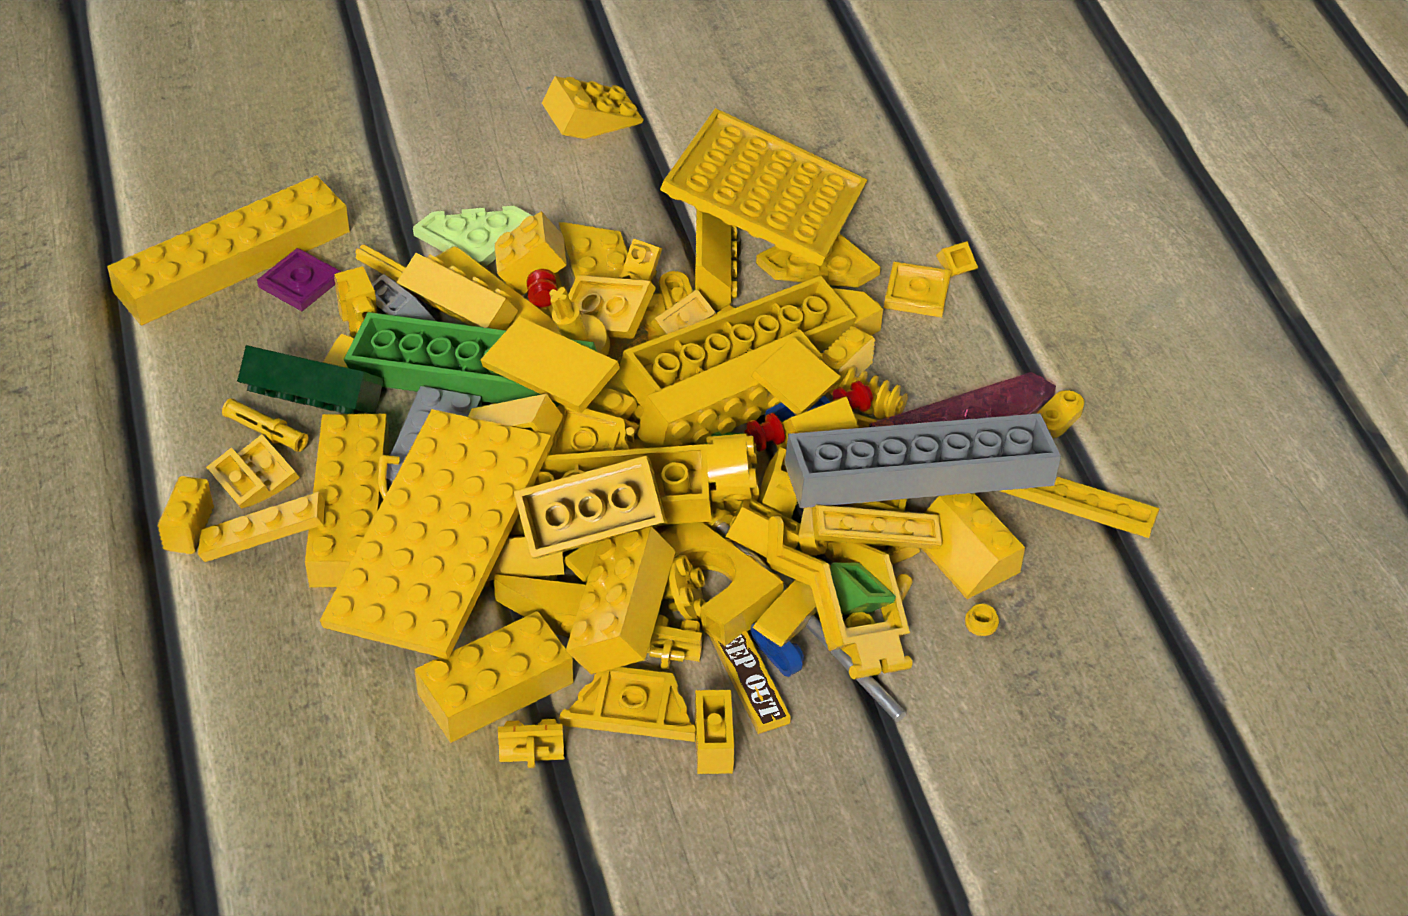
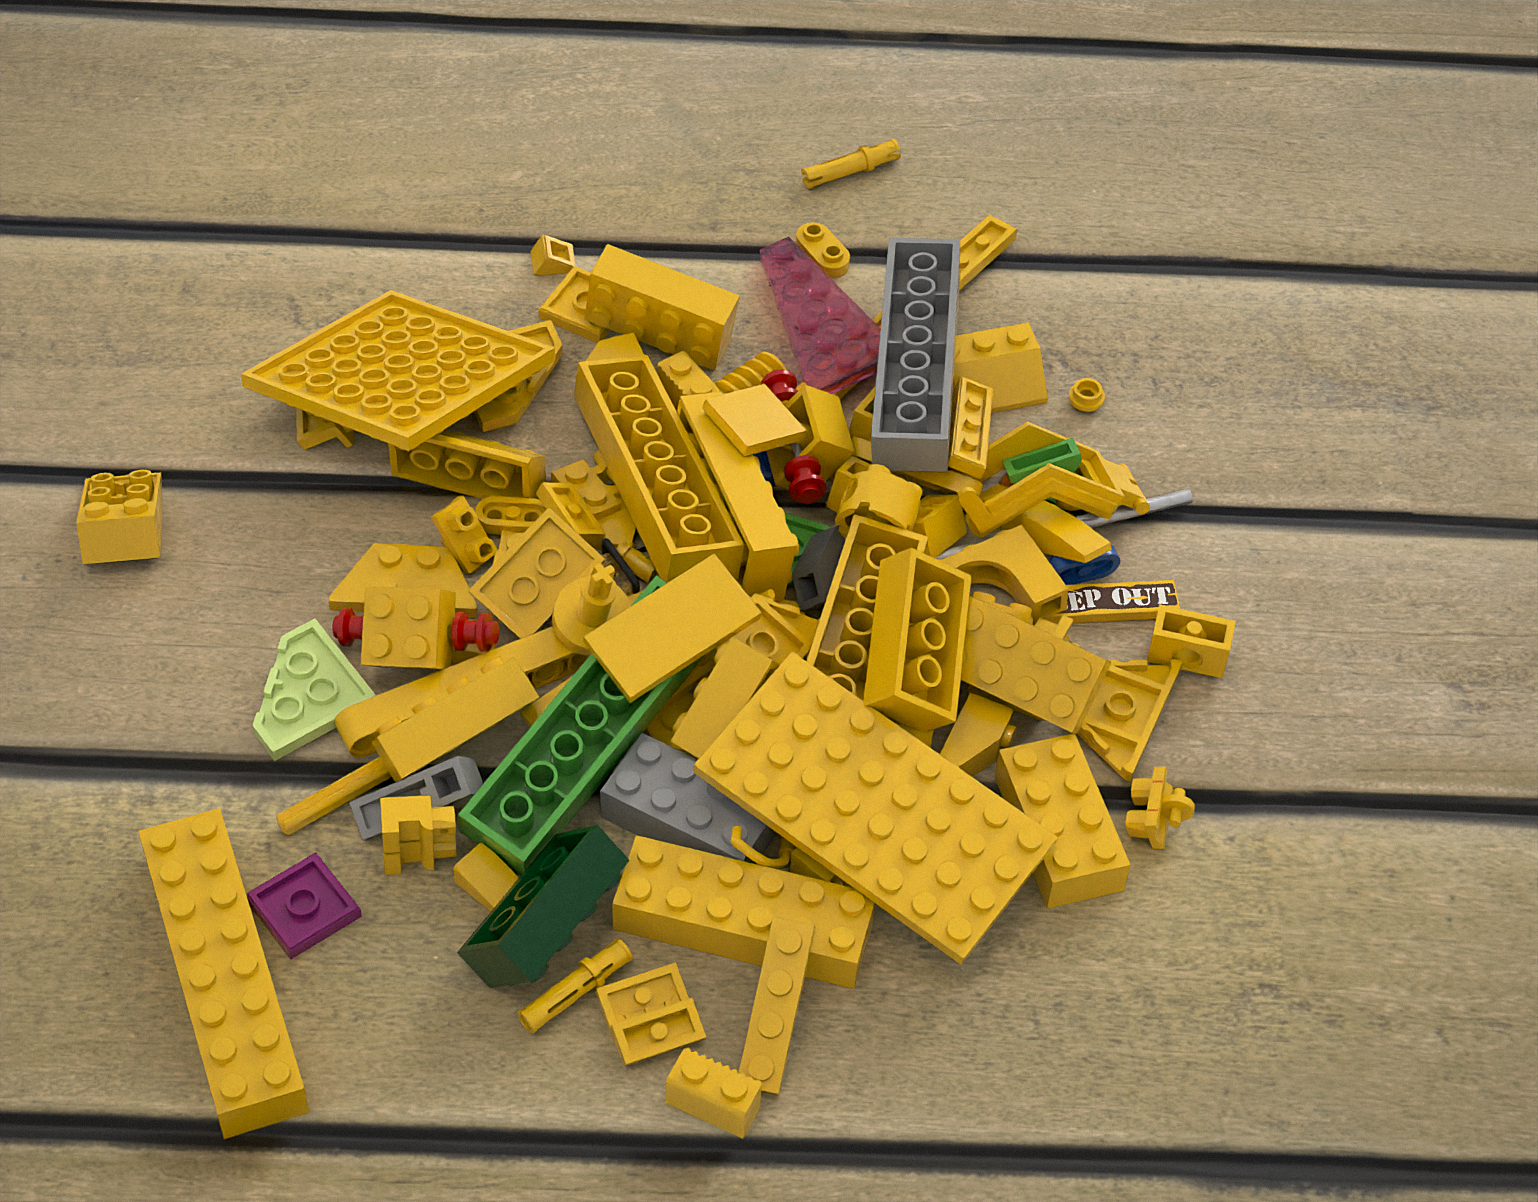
camera: 75 degrees left, 5 degrees up
none -> yellow brick [584,244,740,370]
none -> yellow pin [801,138,901,189]

